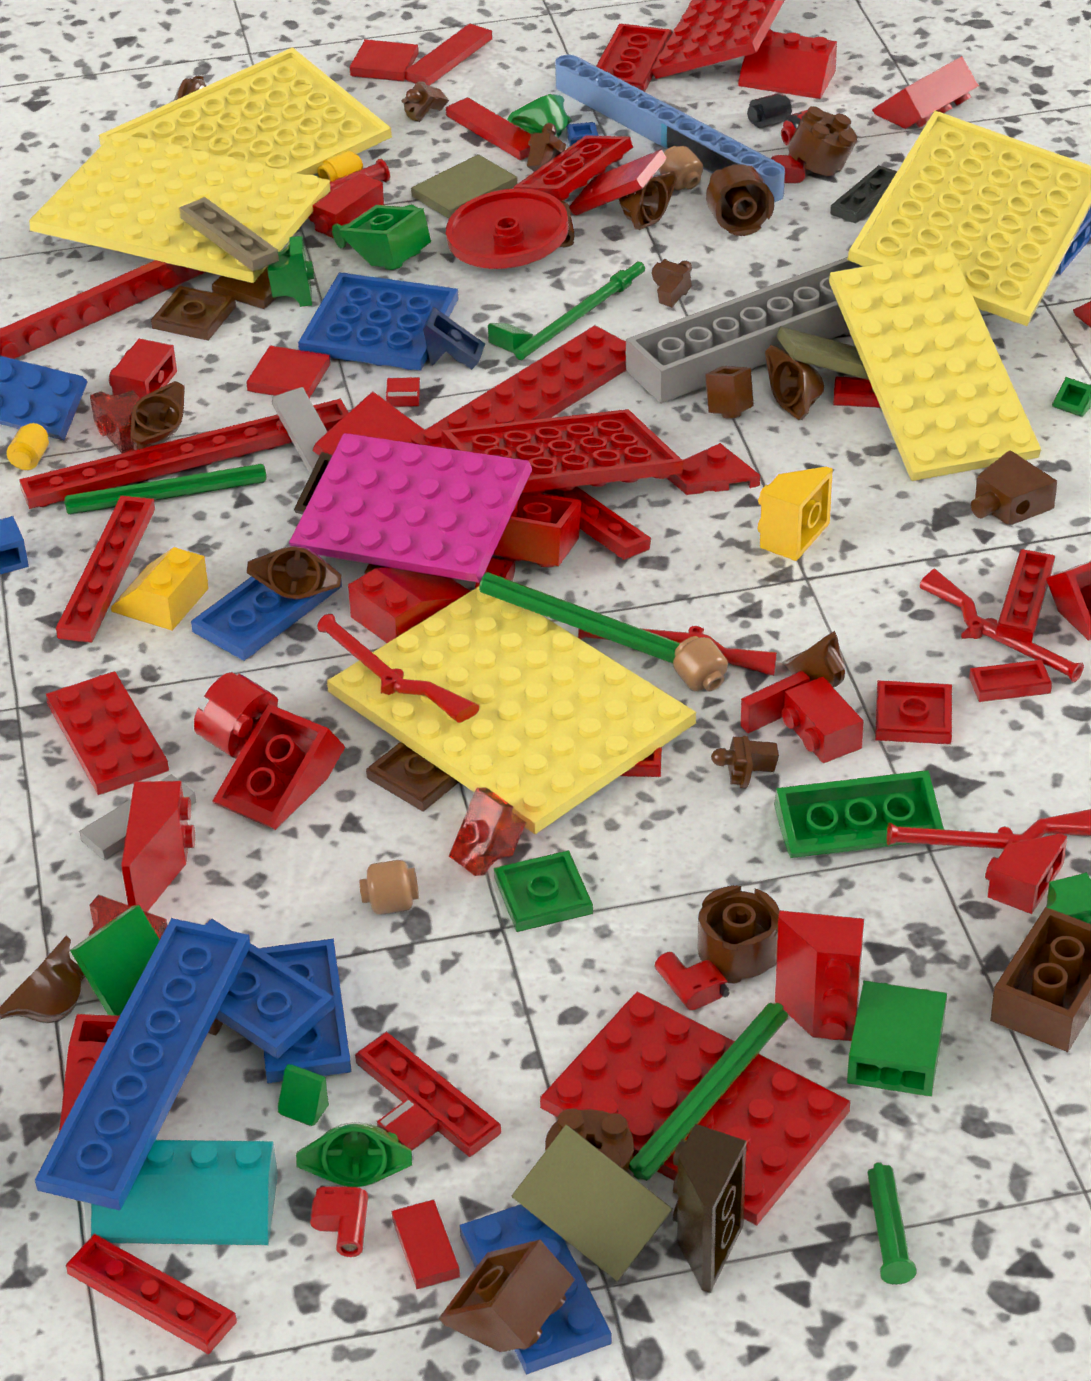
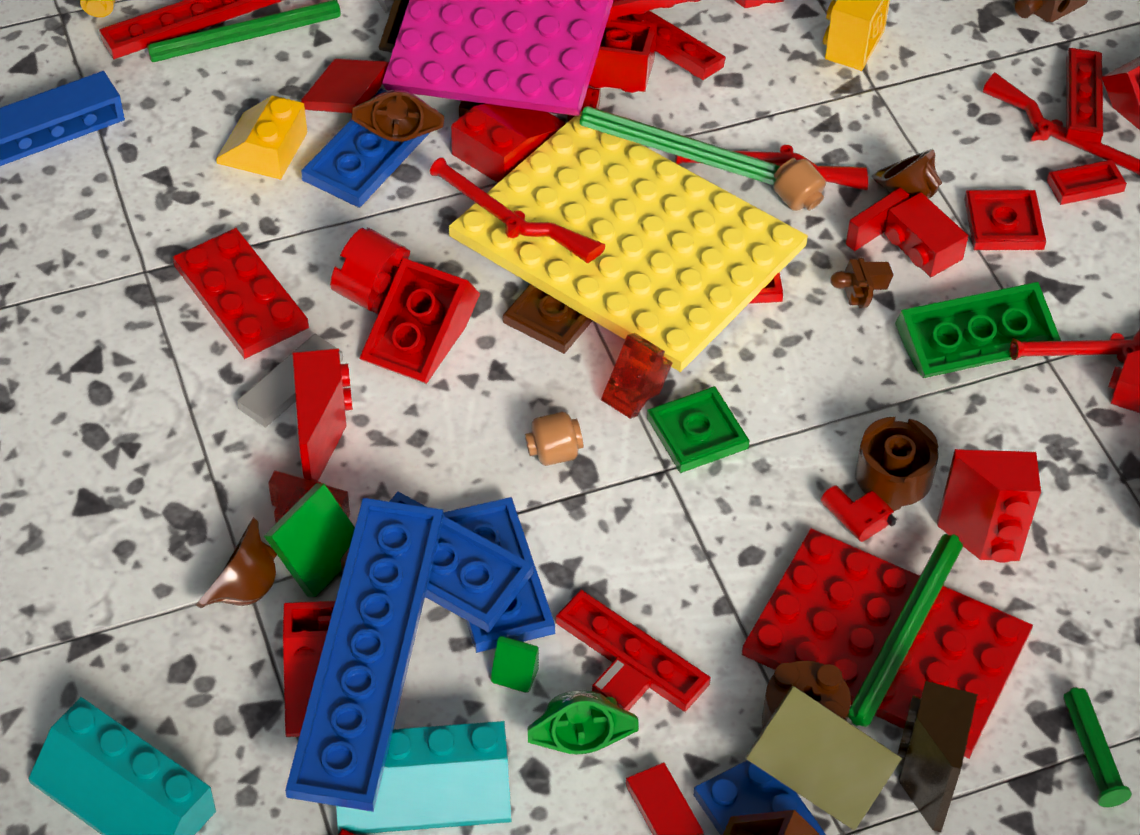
camera: 10 degrees left, 10 degrees up
red plate [56,496,155,643] -> none
red piece [310,1185,368,1257] -> none
green brick [847,980,947,1097] -> none
none -> red tile [301,59,389,113]

